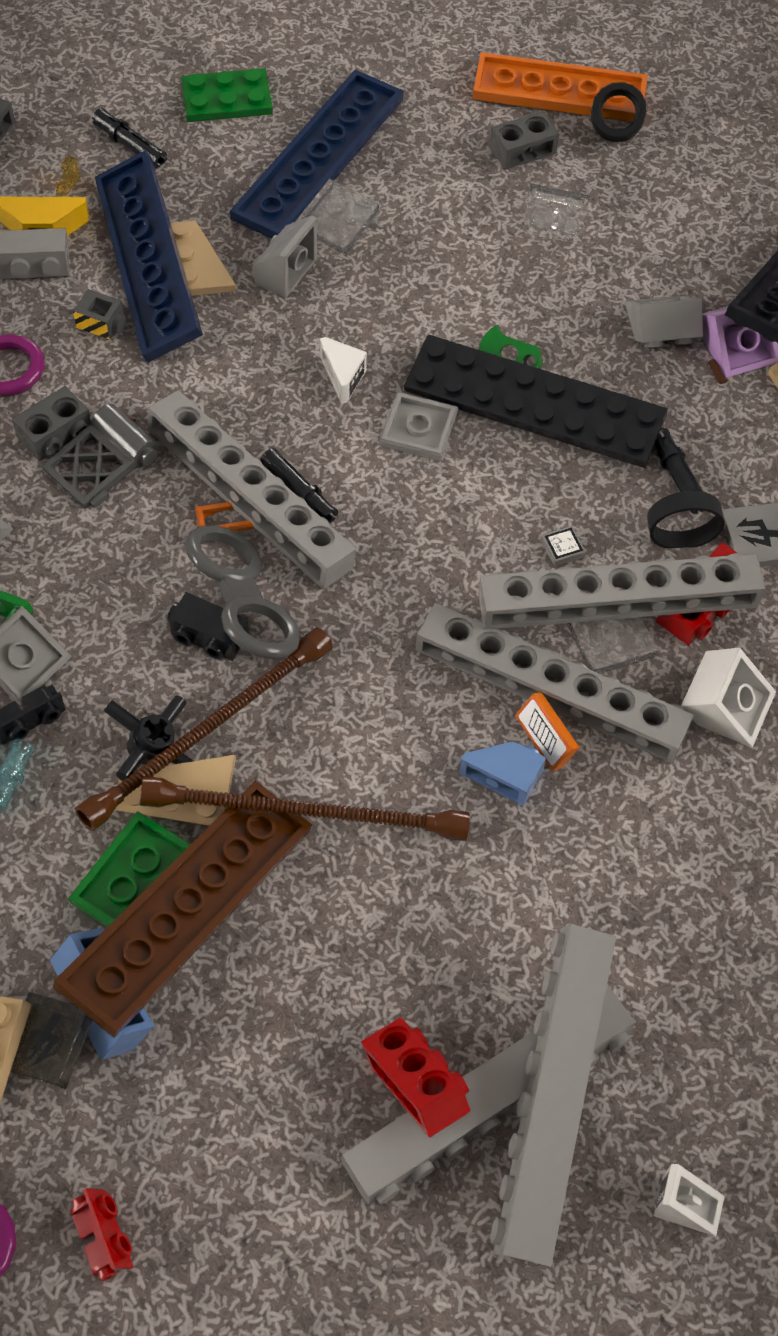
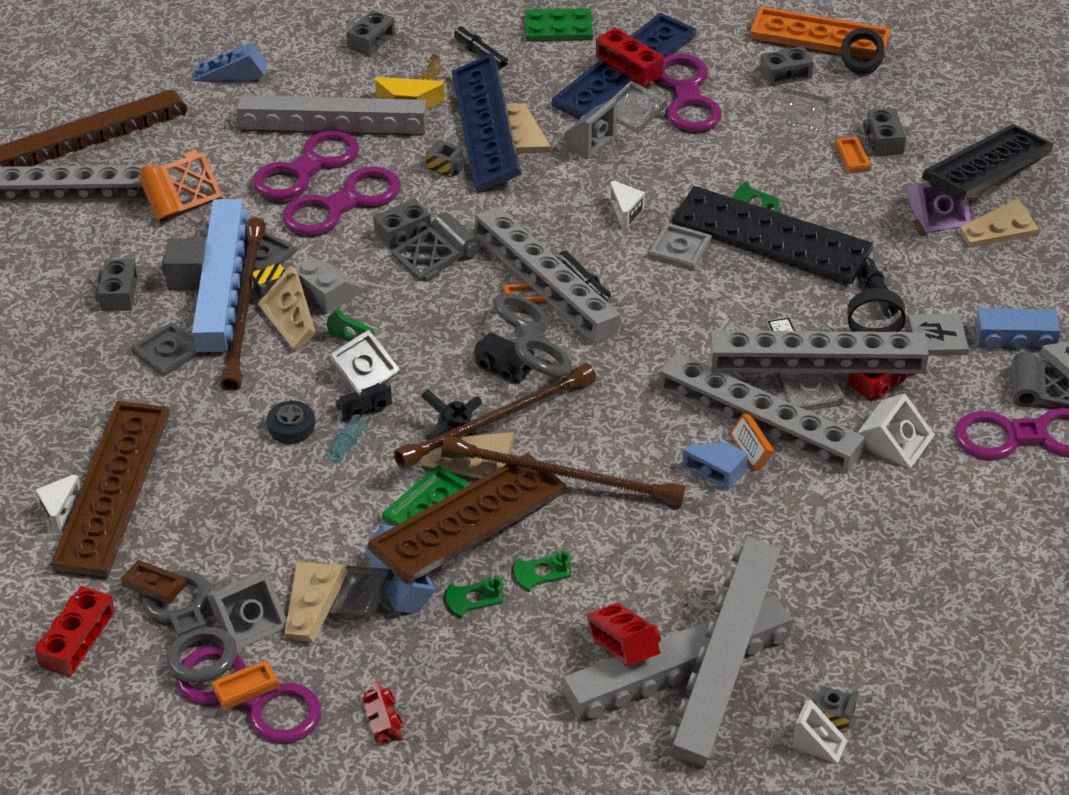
camera: 10 degrees right, 15 degrees down
light grey slope [625,295,703,347] -> none
none -> green piece [446,576,504,618]
none -> green piece [514,551,571,592]
none -> red brick [595,27,664,86]
none -> magenta bar [657,54,722,132]
none -> dark grey brick [811,686,858,732]
none -> orange tile [834,137,872,174]
none -> dark grey brick [863,108,906,156]

